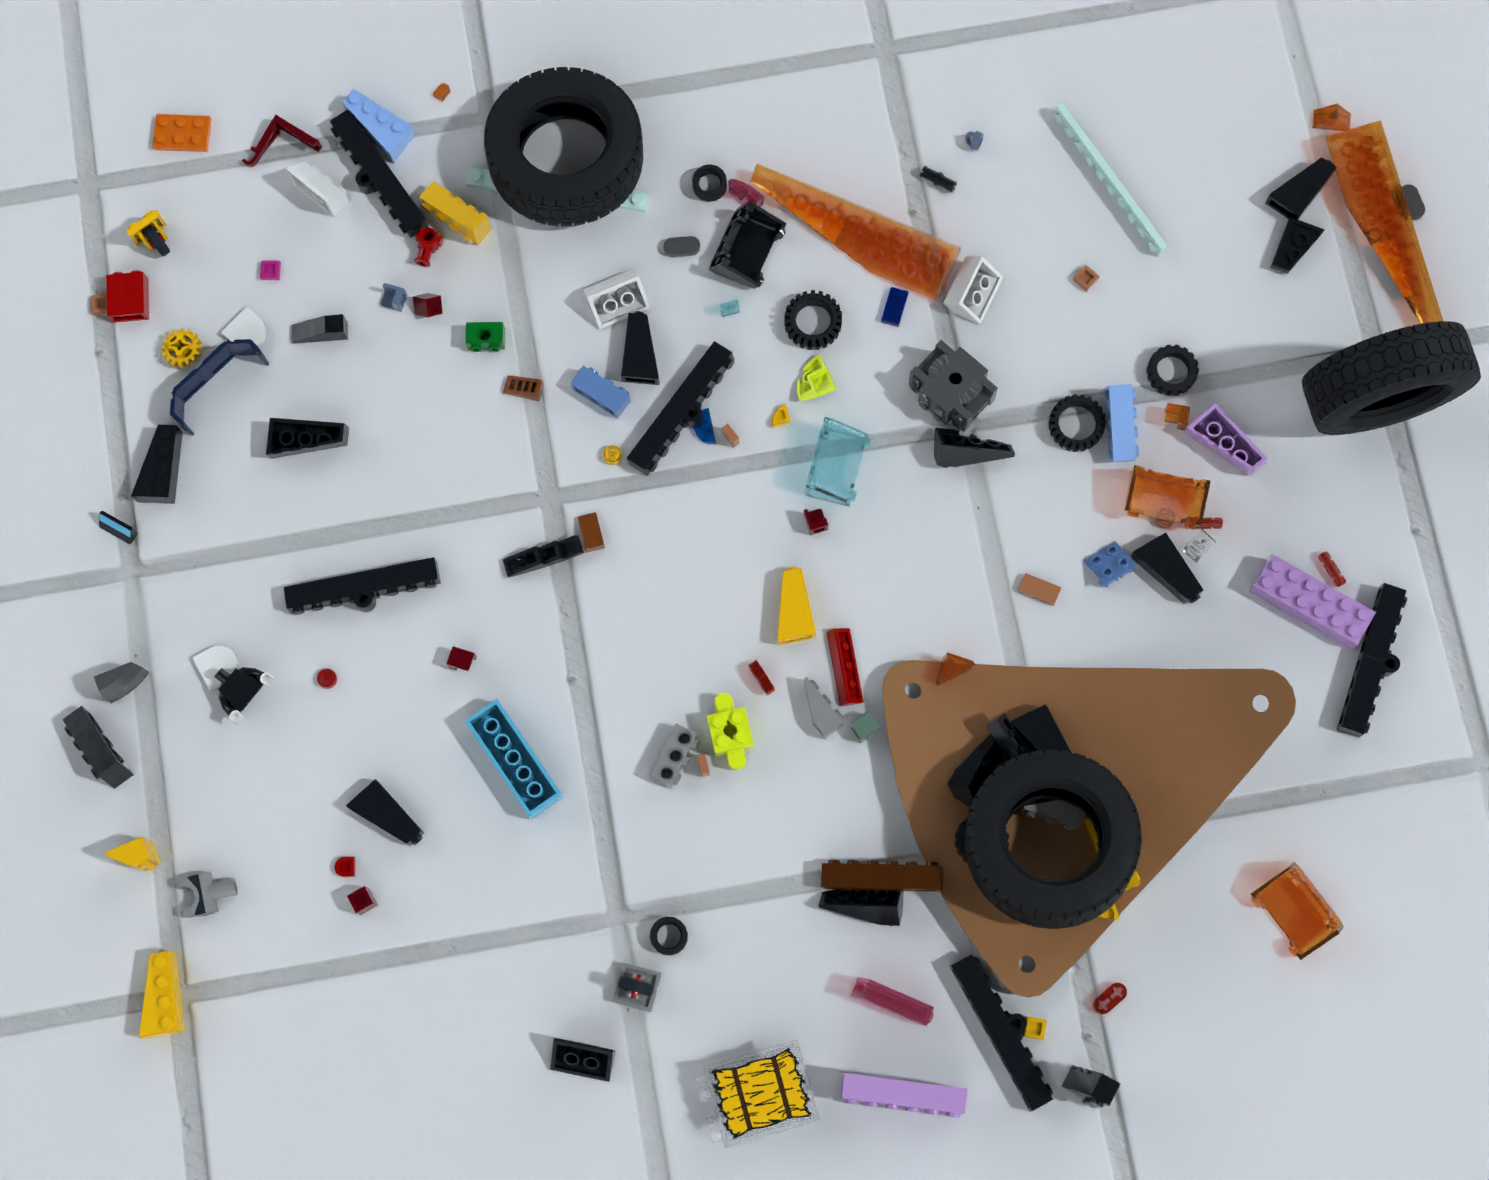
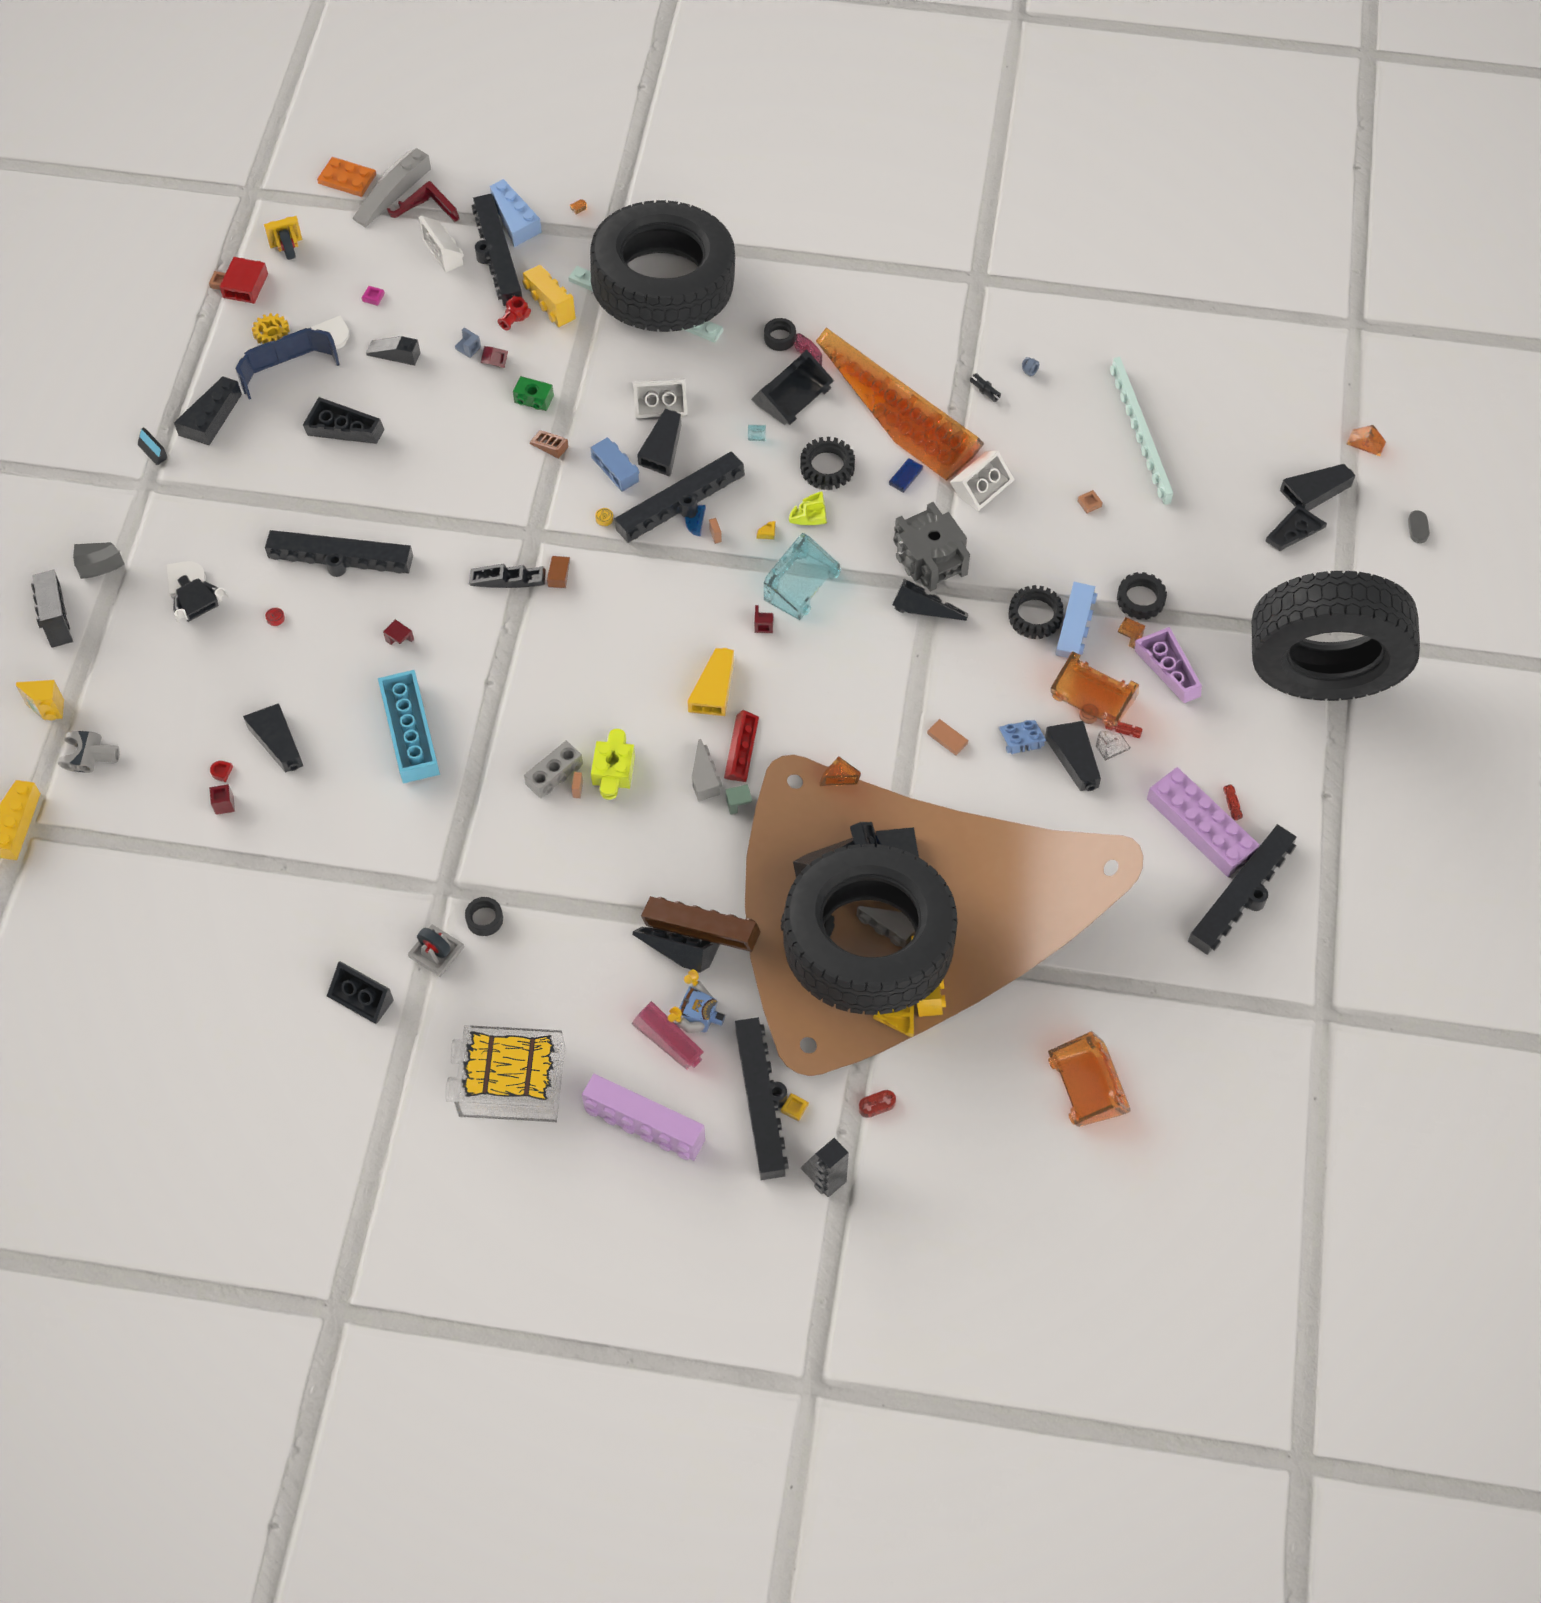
camera: 15 degrees right, 15 degrees down
dark grey tile [663,236,700,257] -> none
clear red beam [748,660,775,696] -> none
clear orange wedge [1326,120,1443,324] -> none
none -> light grey wedge [353,148,431,227]
none -> torso [668,969,726,1033]

